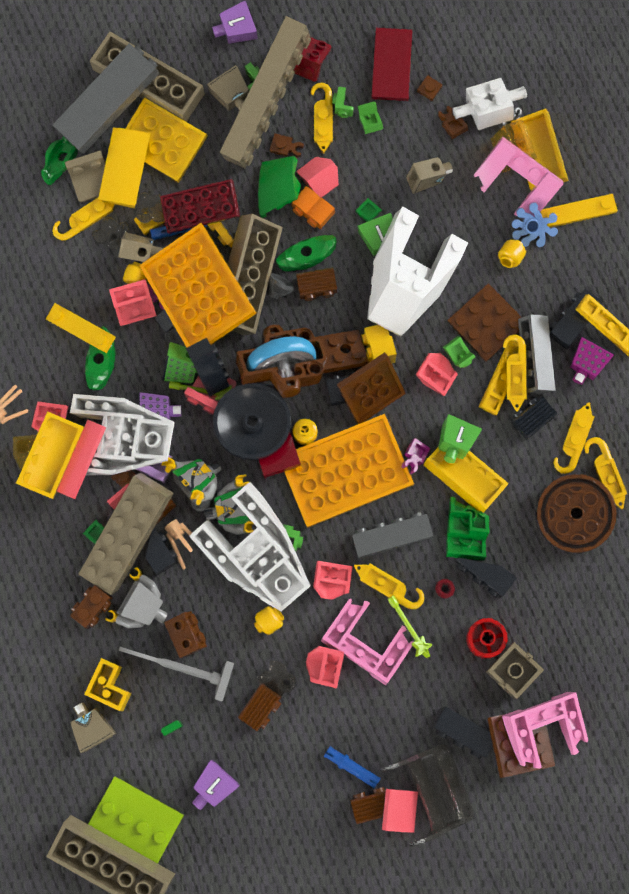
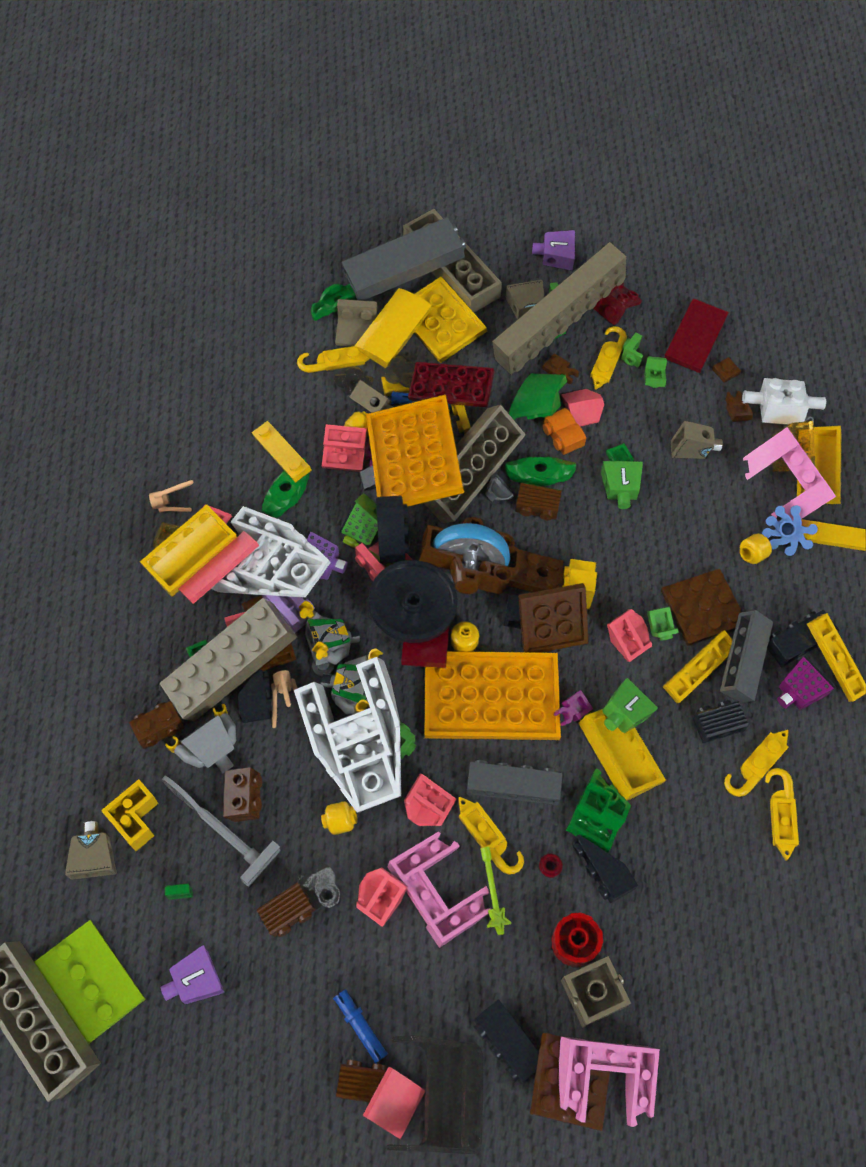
camera: 15 degrees right, 15 degrees down
white wedge [367,207,468,337] -> none
yellow plate [503,335,527,412] -> none
reddish brown brick [537,474,616,553] -> none

